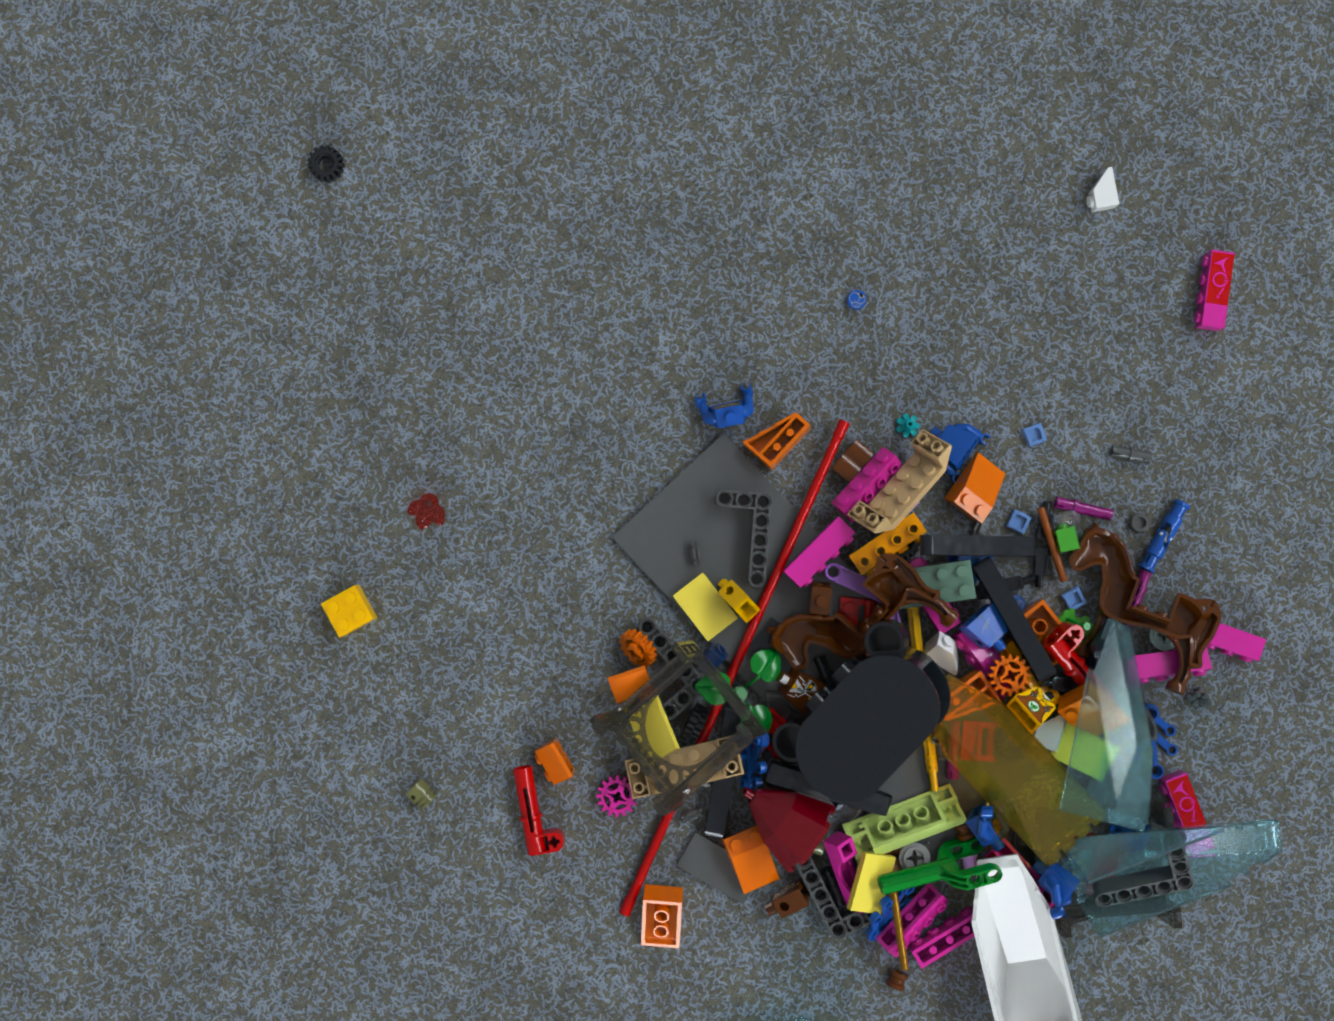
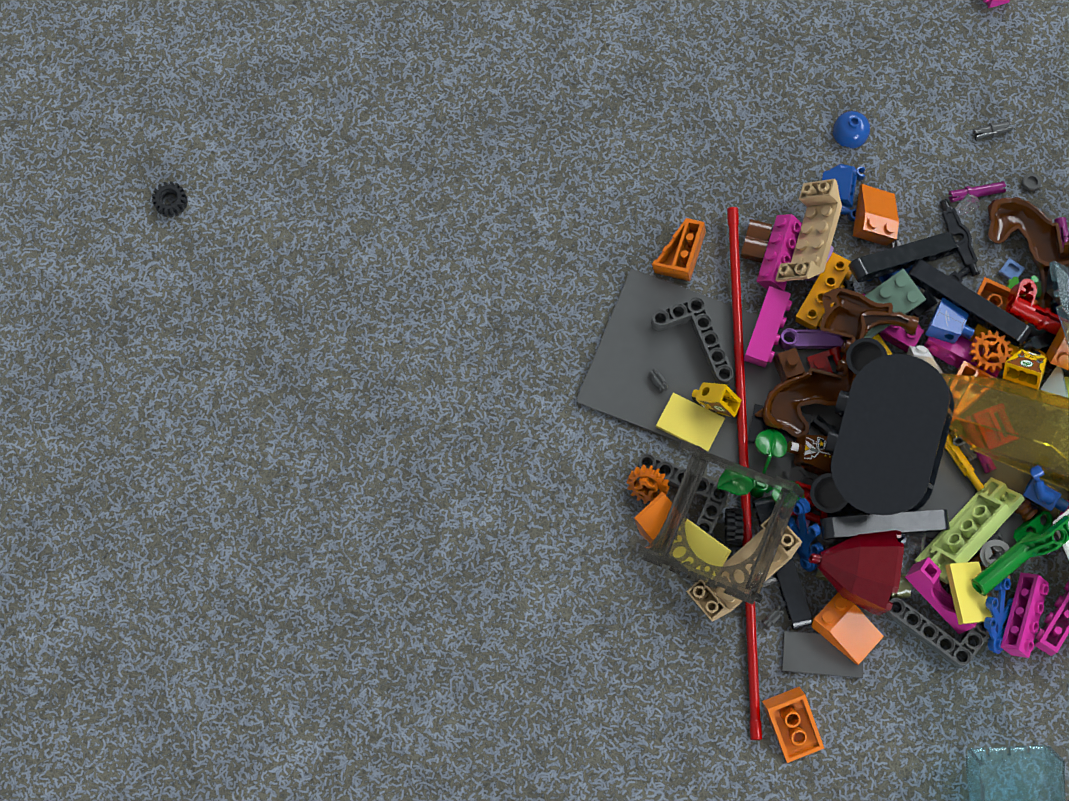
camera: 20 degrees left, 15 degrees down
yellow brick [321,585,377,638] -> none
olive piece [405,778,438,811] -> none
clear red plate [408,493,445,530] -> none
red piece [513,765,565,856] -> none
orange slope [534,738,575,785] -> none
dark pink gear [596,774,637,818] -> none
blue torso [695,383,754,428] -> none
dark blue window [695,643,729,675] -> none
reddish brown torso [765,877,810,918] -> none
black pin [822,866,846,908] -> none
blue tile [847,290,867,310] -> none
reddish brown wheel [885,968,909,991] -> none
pearl gold bar [890,892,909,970] -> none
teal plant [895,414,920,439] -> none
medium blue tile [1006,509,1032,535] -> none
medium blue tile [1022,423,1047,447] -> none
dark orange bar [1037,507,1068,582] -> none
bright green brick [1052,523,1080,553] -> none
blue piece [1138,499,1190,574] -> none
none -> blue cylinder [833,111,870,149]

